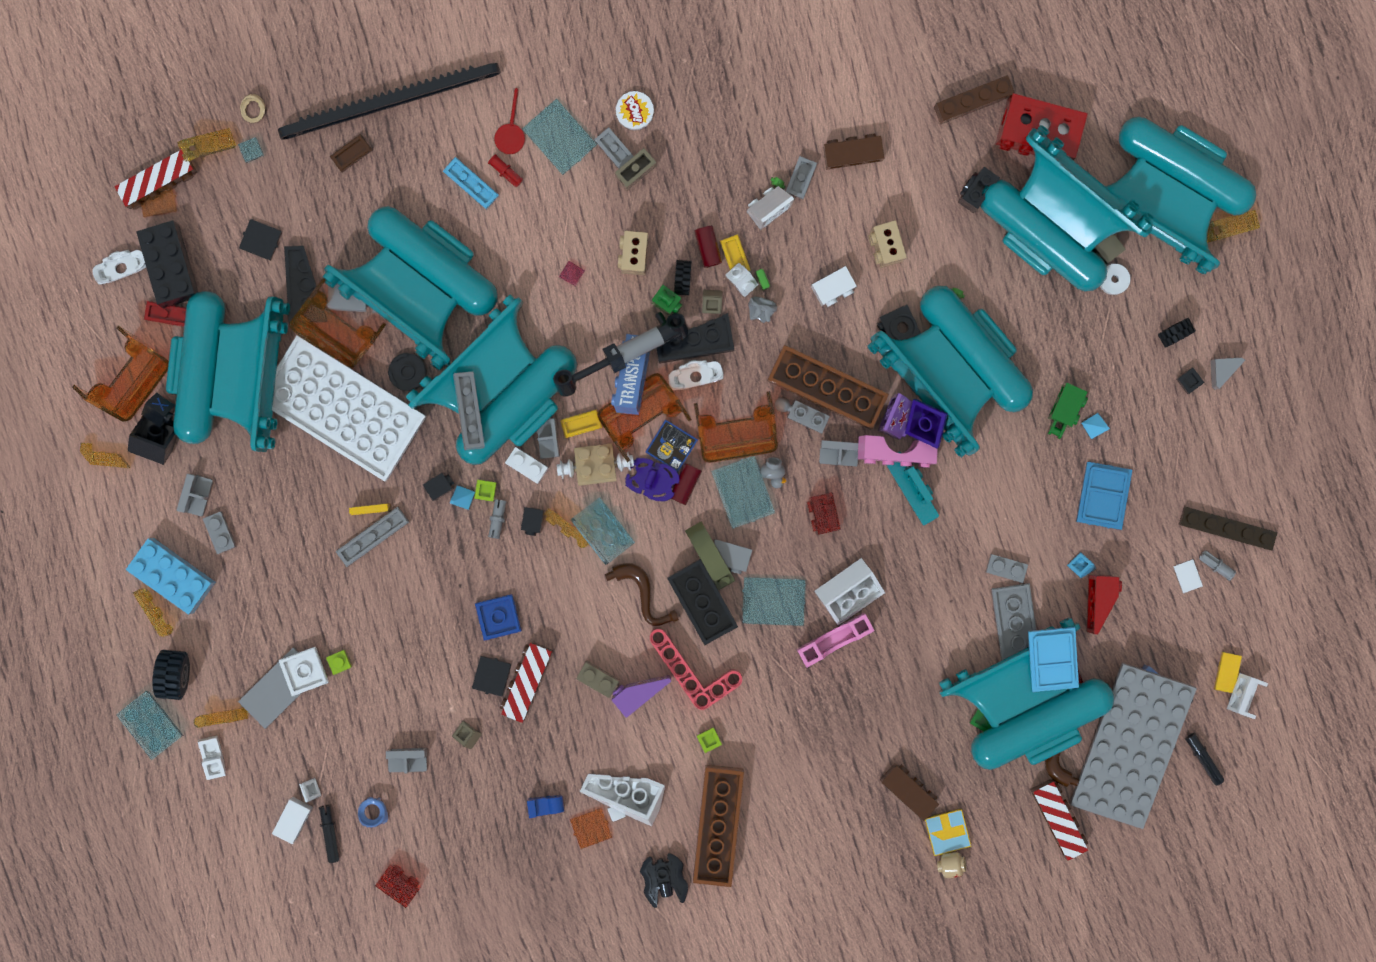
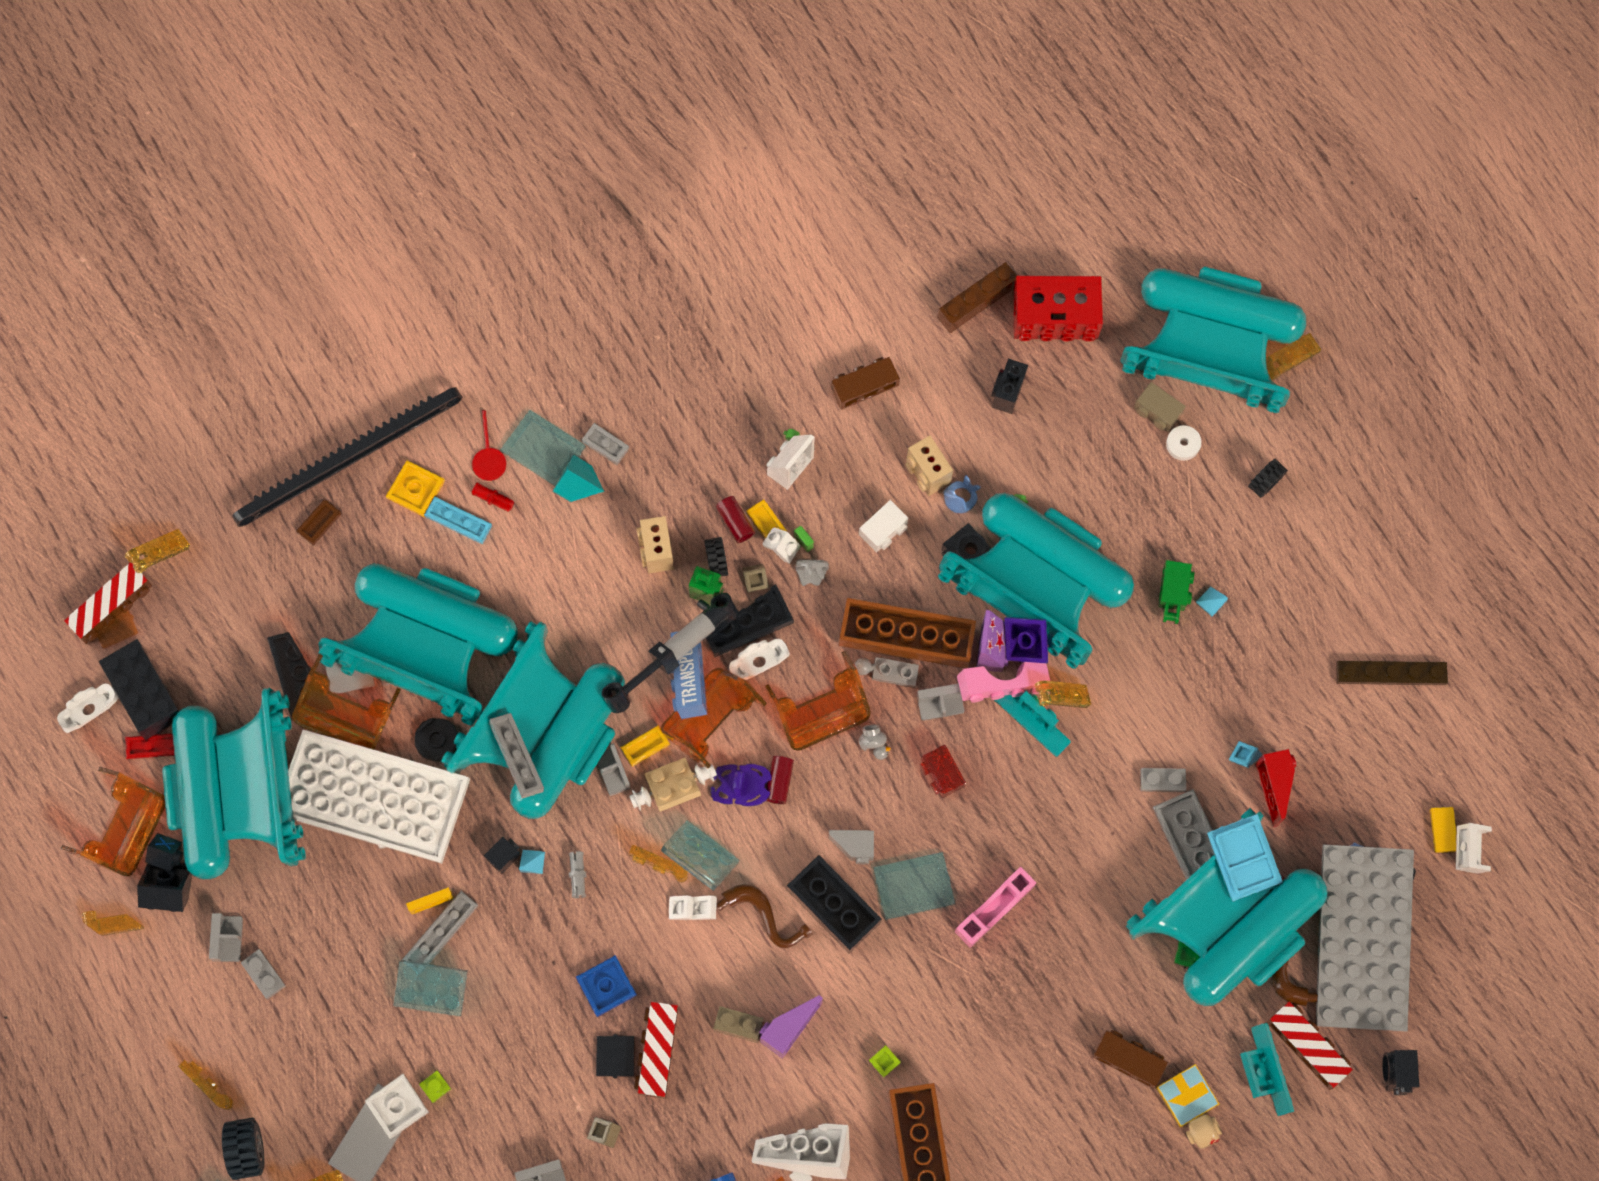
camera: 15 degrees left, 15 degrees down
medium azure brick [126,538,216,615] -> none
clear light blue tile [238,137,264,163] -> none
black piece [239,219,282,261] -> none
tan piece [240,94,265,123] -> none
lime plate [474,480,497,502] -> none
white brick [505,447,549,484] -> none
black brick [521,507,545,536] -> none
clear pink slope [559,261,585,287] -> none
dark tan brick [615,148,657,191] -> none
tile [616,91,654,130] -> none
tile [646,420,698,472] -> none
coral beam [650,628,742,710] -> none
olive arch [685,521,735,590] -> none
clear light blue piece [711,456,775,529] -> none
light grey plate [786,156,817,200] -> none
white slope [815,558,885,626] -> none
teal piece [980,125,1155,292] -> none
dark azure piece [1076,462,1132,530] -> none
white sticker [1173,560,1203,593] -> none
black plate [1176,367,1205,394] -> none
black axle [1185,733,1224,786] -> none
light grey axle [1199,551,1236,581] -> none
light grey slope [1210,358,1245,390] -> none
none -> yellow tile [386,460,445,517]
none -> clear light blue plate [393,960,468,1016]
none -> teal slope [552,455,605,503]
none -> white slope [669,895,717,920]
none -> medium blue piece [943,475,981,514]
none -> clear yellow plate [1035,680,1092,708]
none -> teal bracket [1240,1023,1294,1116]
none -> black brick [1382,1050,1420,1096]

